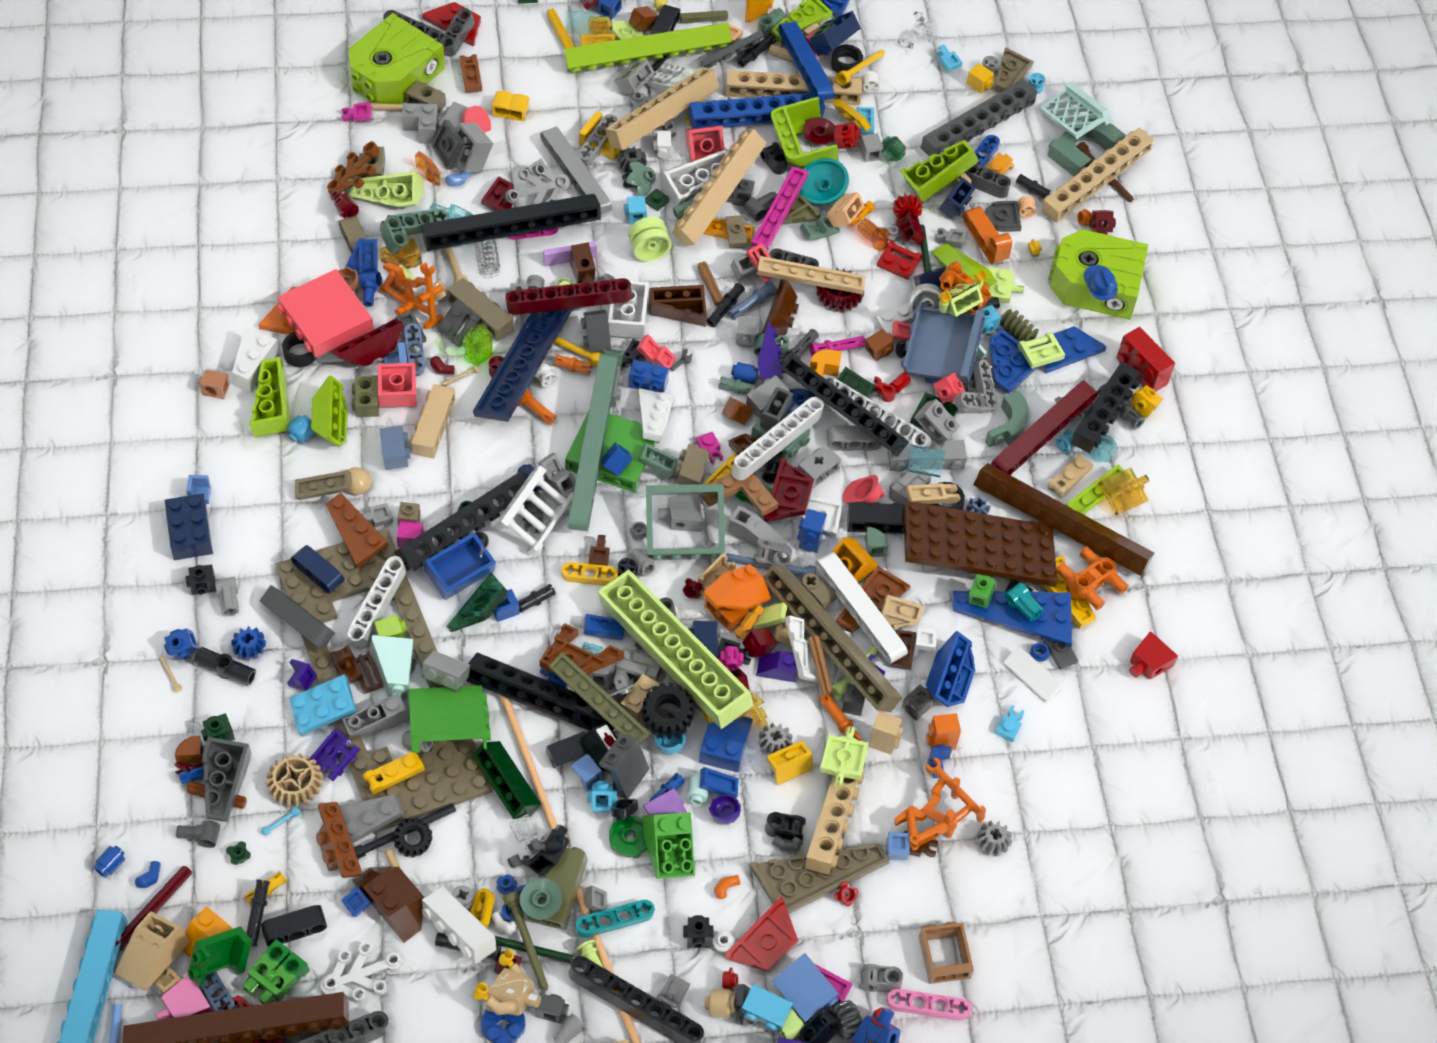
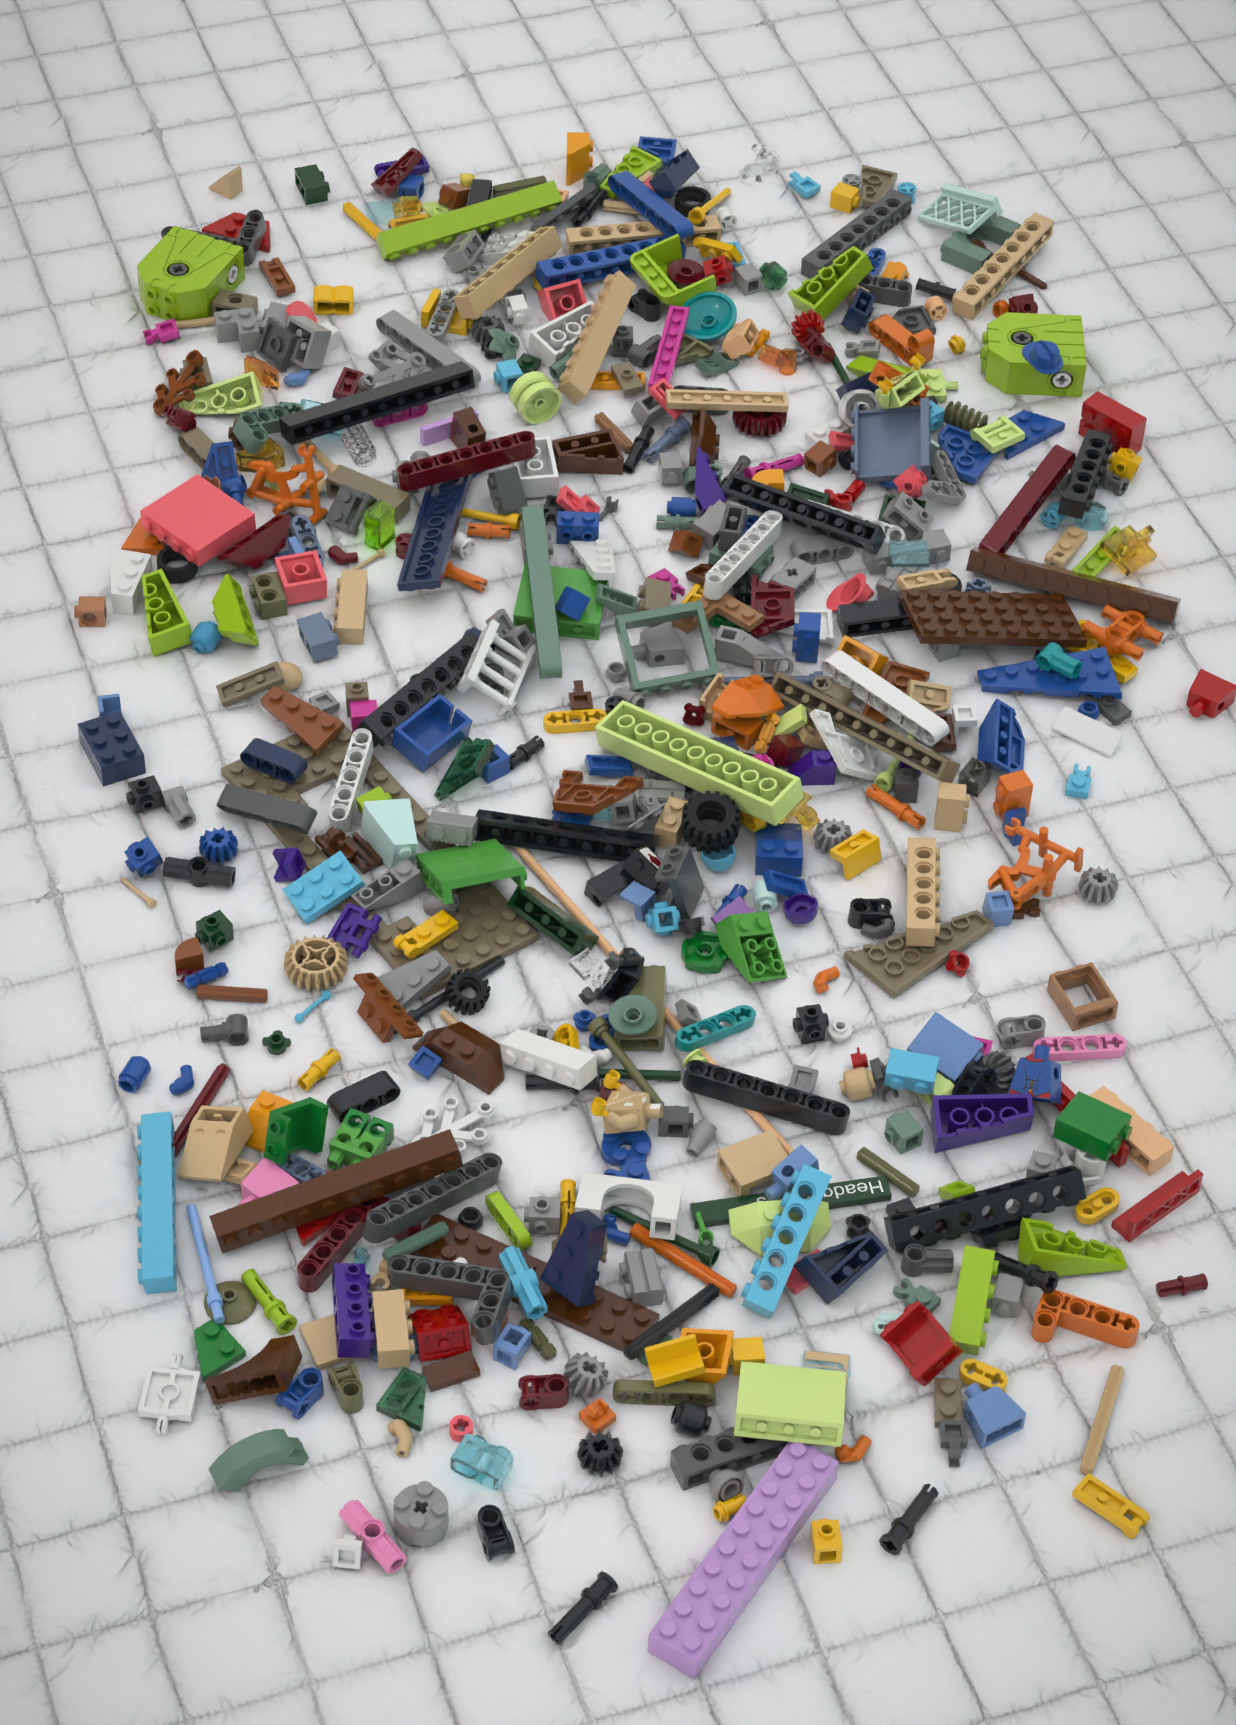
camera: 10 degrees left, 10 degrees down
dark grey wedge [203,737,252,822] -> none
black pin [246,879,270,946] -> none
olive tile [548,652,651,746] -> none
red wing [724,897,798,972] -> none
medium nougat axle [808,635,833,694] -> none
yellowish green plate [820,726,869,788] -> none
sand green brick [865,527,888,557] -> none
red plate [877,240,922,280] -> none
bright green brick [969,574,995,609] -> none
sand green arch [985,390,1029,447] -> none

